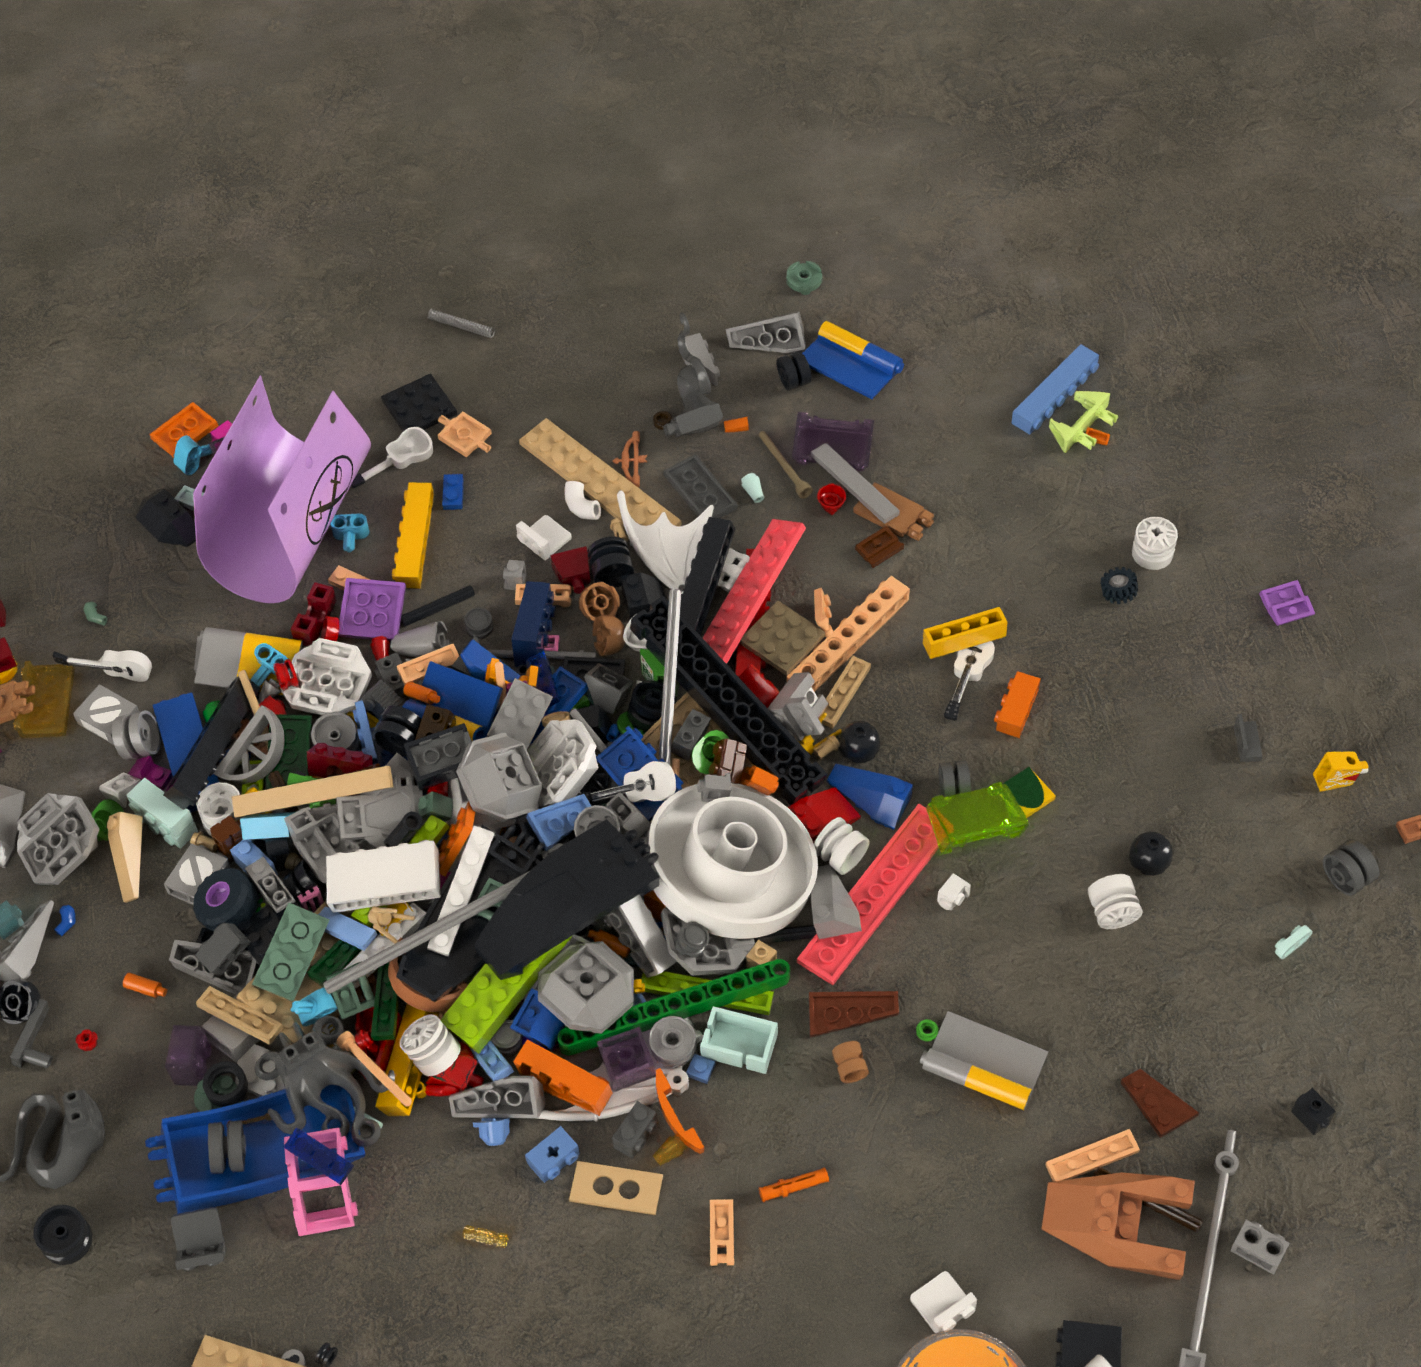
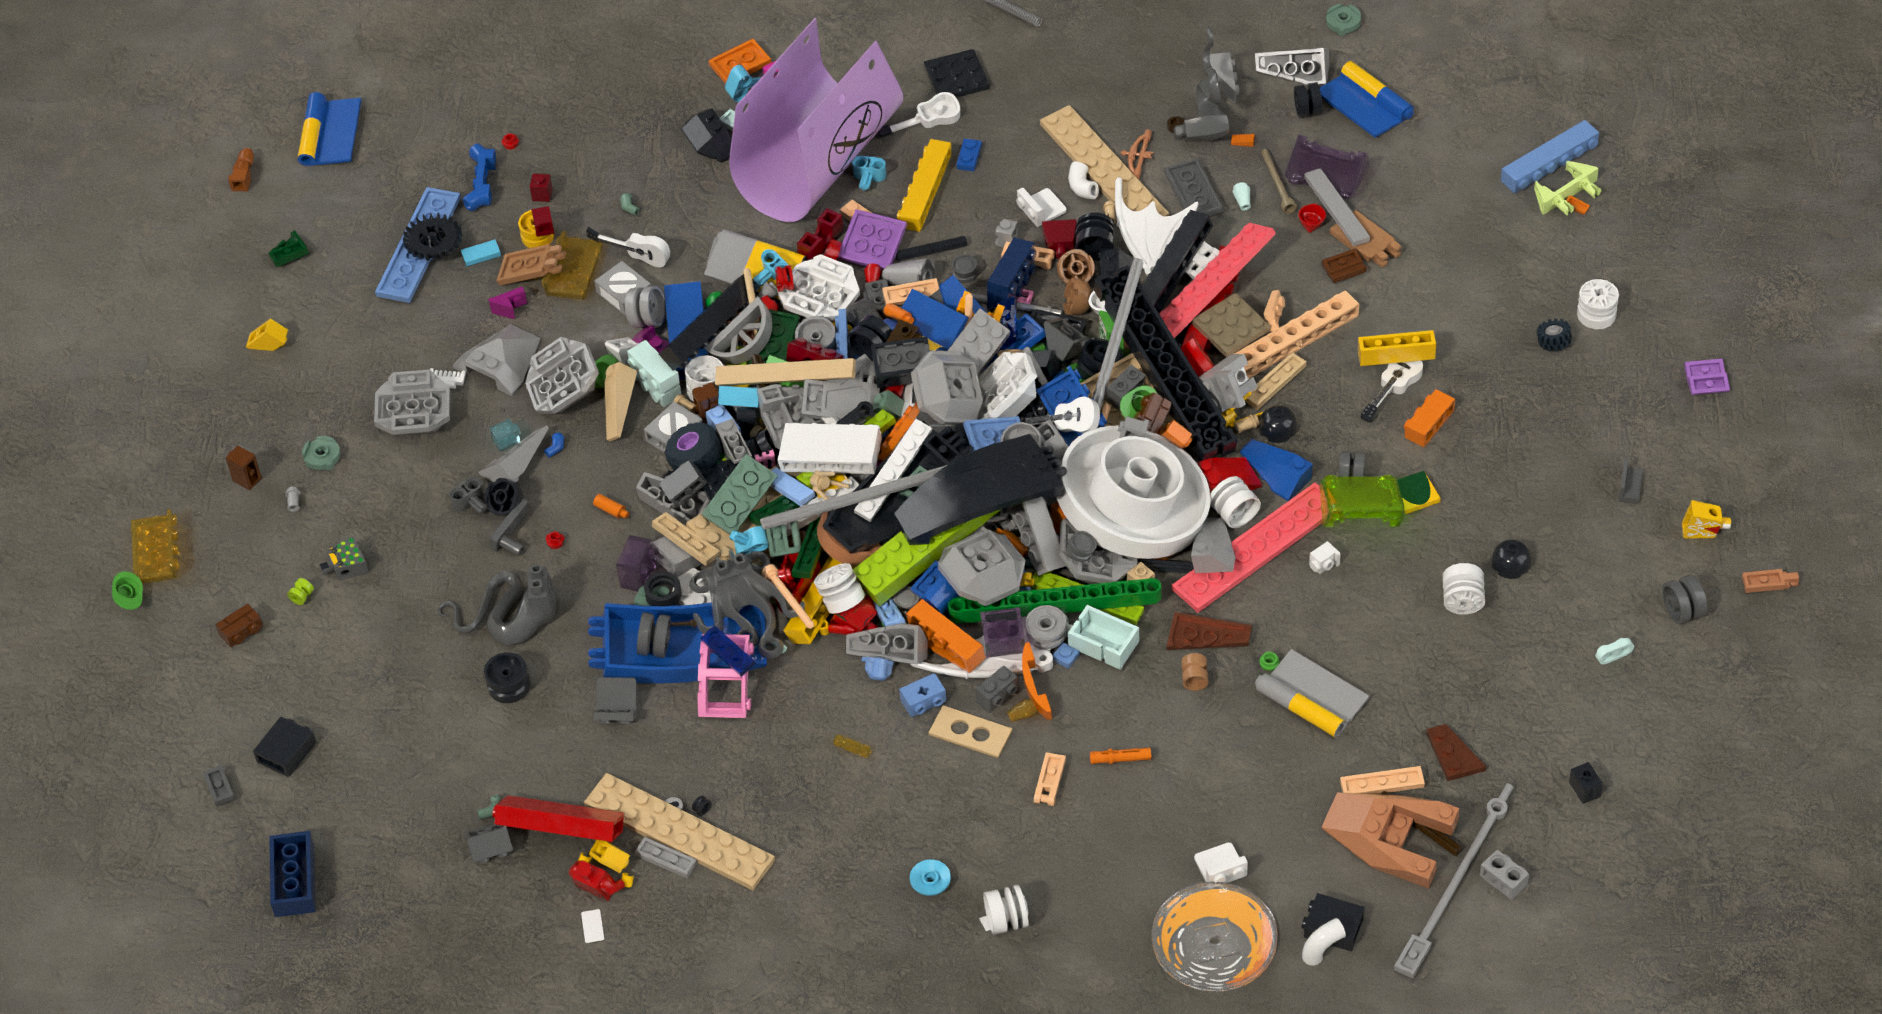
camera: 15 degrees right, 5 degrees down
light nougat plate [438,412,492,457] -> none

